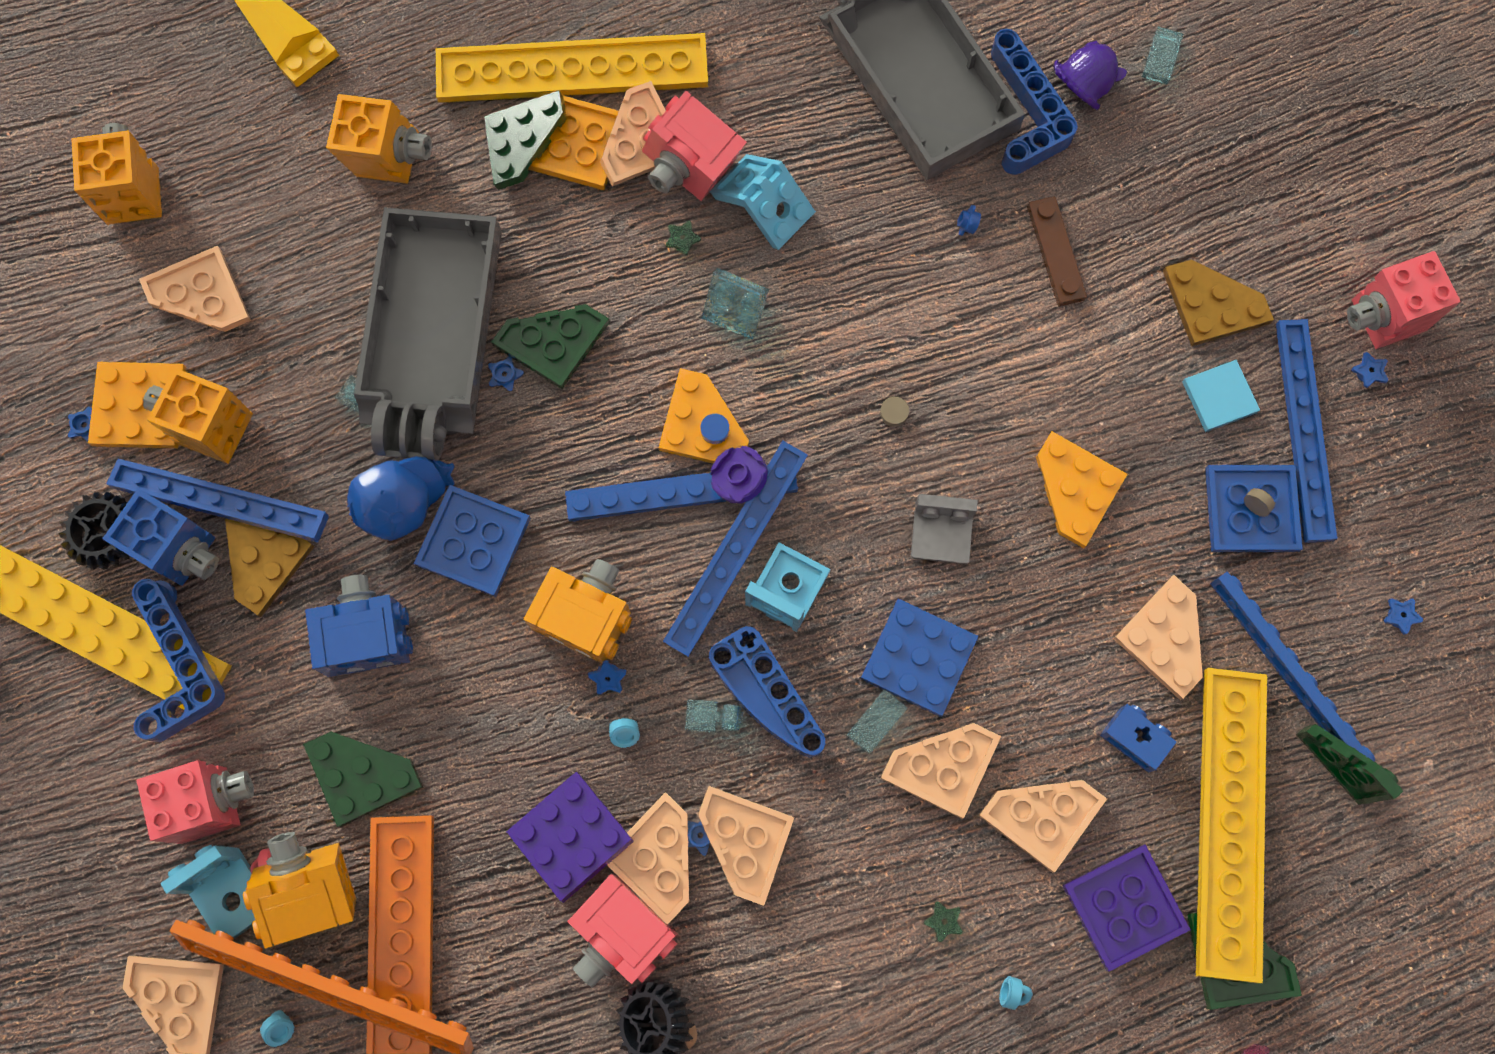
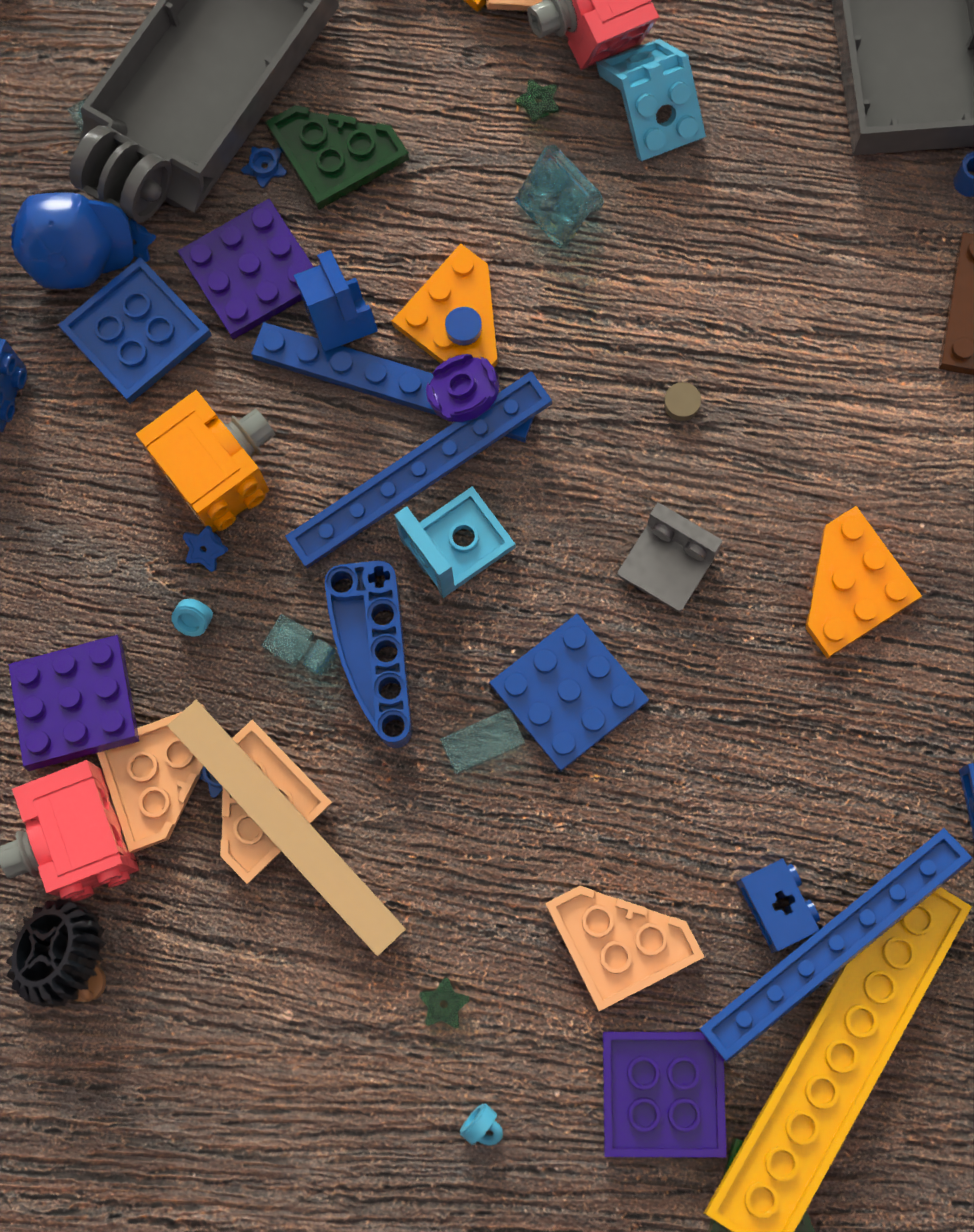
camera: 30 degrees right, 0 degrees up
light nougat plate [880,723,1001,819] -> none
blue plate [957,205,981,236] -> none
light nougat plate [1113,575,1203,700] -> none
none -> tan tile [167,700,406,956]
none -> dark purple plate [178,199,314,340]
none -> blue plate [294,250,378,352]
none -> blue plate [700,828,972,1063]

